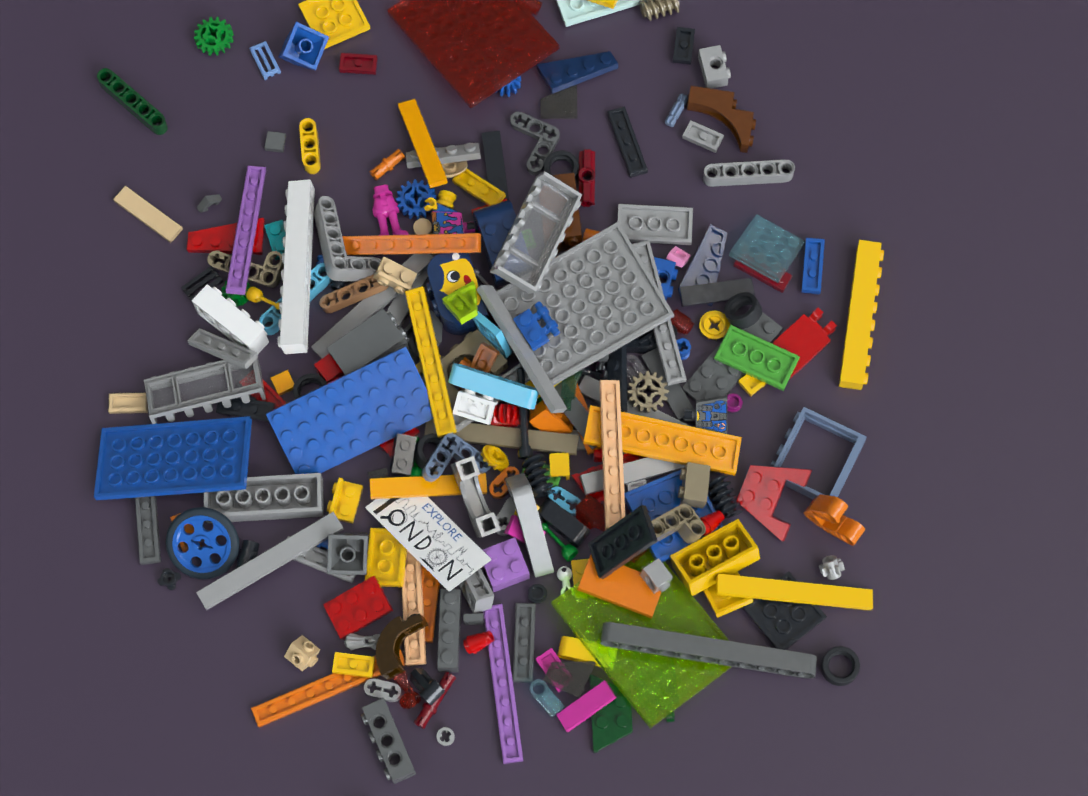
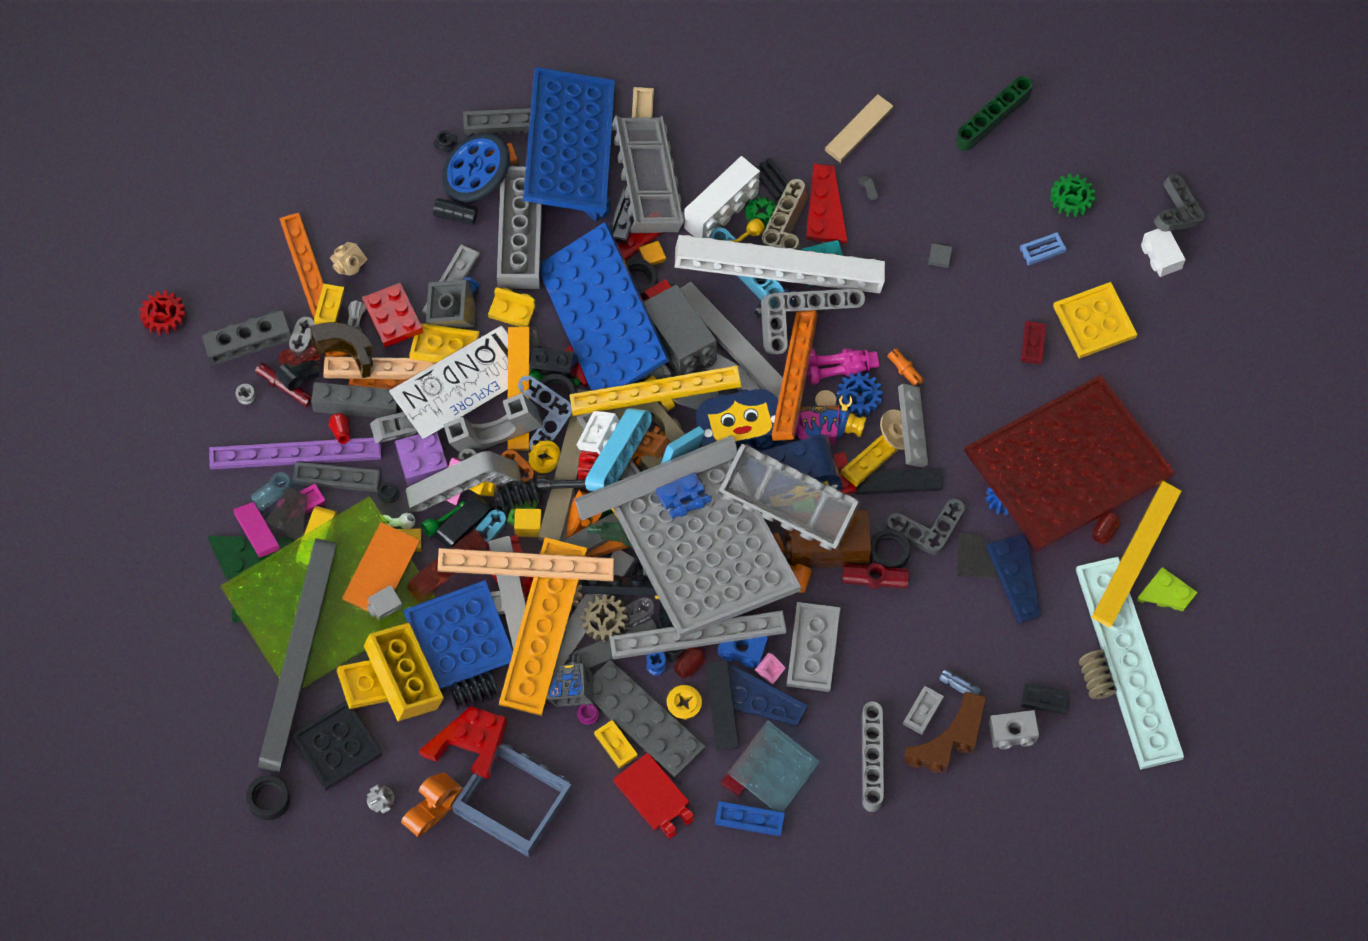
camera: 90 degrees right, 5 degrees down
light grey tile [188,328,258,369] -> none
light grey tile [196,512,344,610] -> none
medium lavender tile [226,166,266,295] -> none
blue slope [278,22,329,70] -> none
yellow beam [299,118,321,174] -> none
medium nougat beam [319,274,389,313] -> none
tan bracket [373,257,417,295] -> none
light orange tile [398,99,448,188] -> none
lime wing [442,281,478,324] -> none
dark grey tile [463,613,484,625] -> none
black tile [588,505,658,579] -> none
black tile [607,106,648,178] -> none
dark tan beam [651,504,706,544] -> none
dark tan brick [678,462,710,509] -> none
red cone [700,510,724,536] -> none
bright green tile [714,325,800,391] -> none
yellow tile [716,574,873,610] -> none
black tyre [724,292,762,329] -> none
yellow brick [839,240,884,390] -> none

